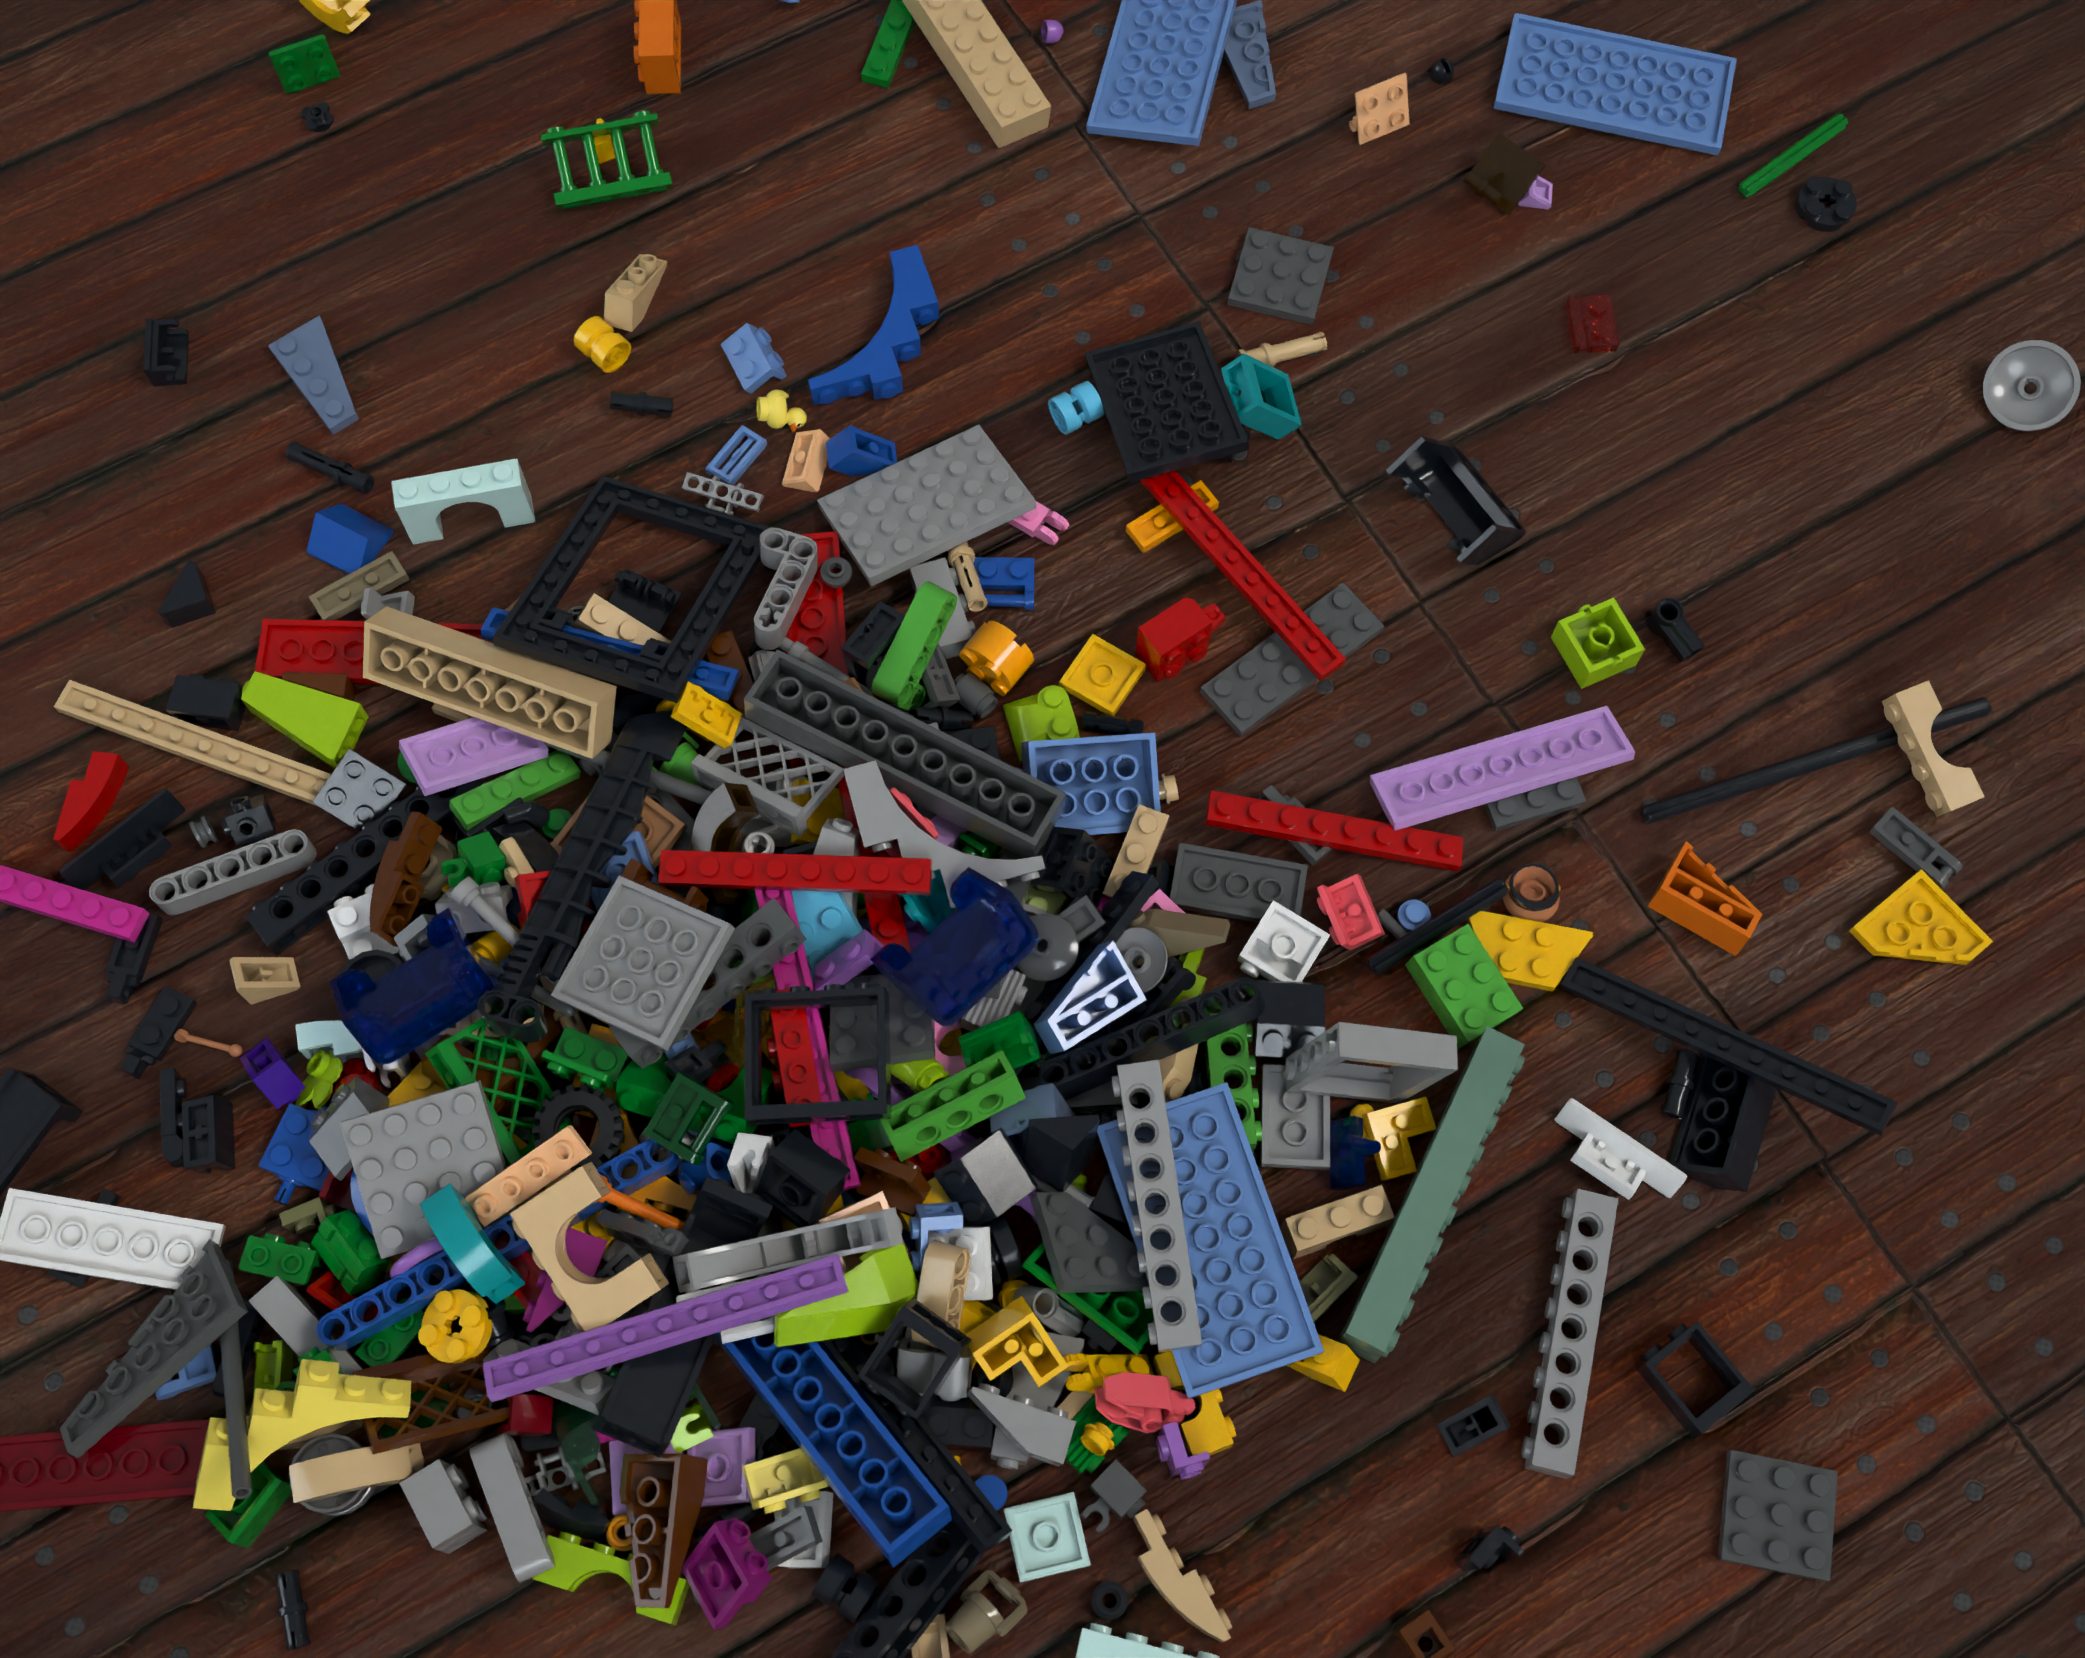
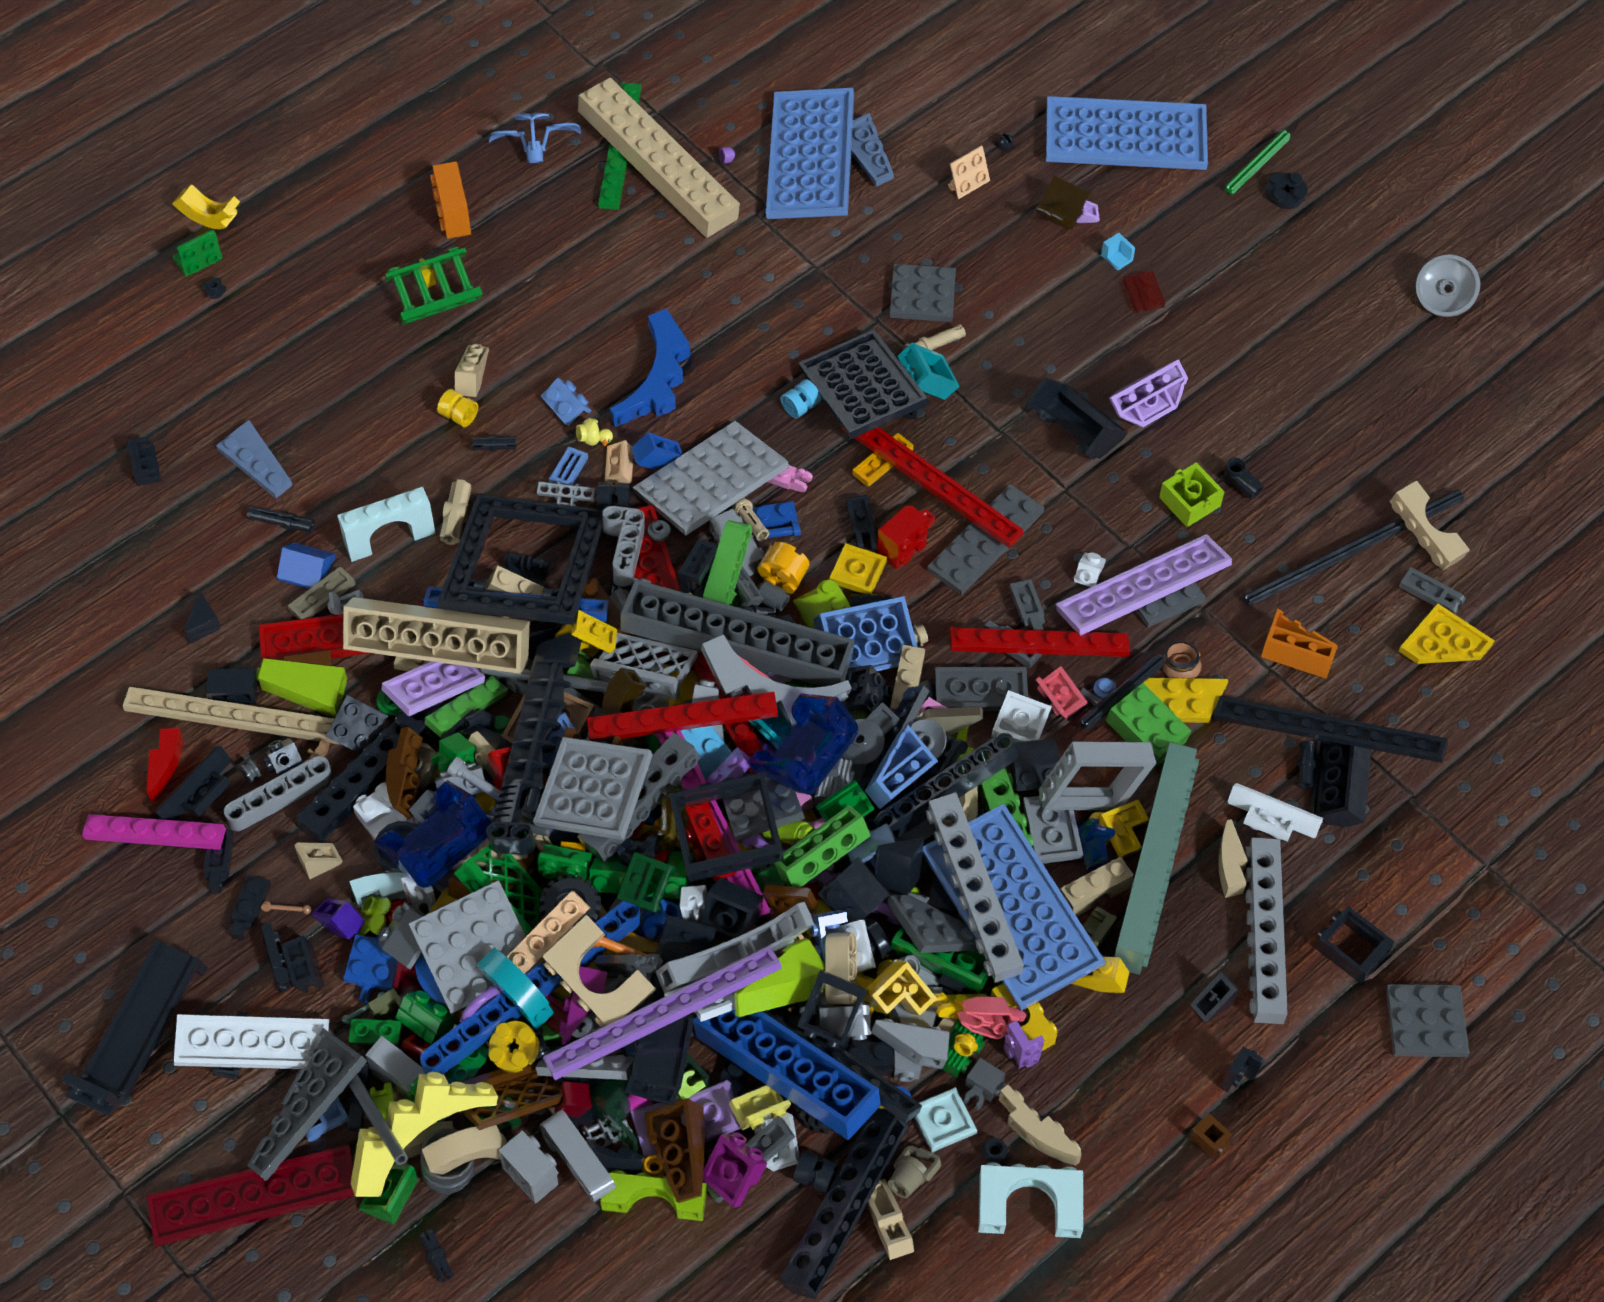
camera: 10 degrees left, 10 degrees down
none -> medium nougat piece [300,738,330,765]
none -> sand green hinge [342,992,385,1024]
none -> tan piece [440,479,471,545]
none -> black wheel [597,481,630,510]
none -> black hinge [846,495,877,550]
none -> dark grey hinge [1009,579,1045,631]
none -> white bracket [1074,552,1106,587]
none -> medium azure panel [1101,233,1135,270]
none -> lavender wedge [1109,359,1188,428]
none -> tan slope [1218,819,1247,898]

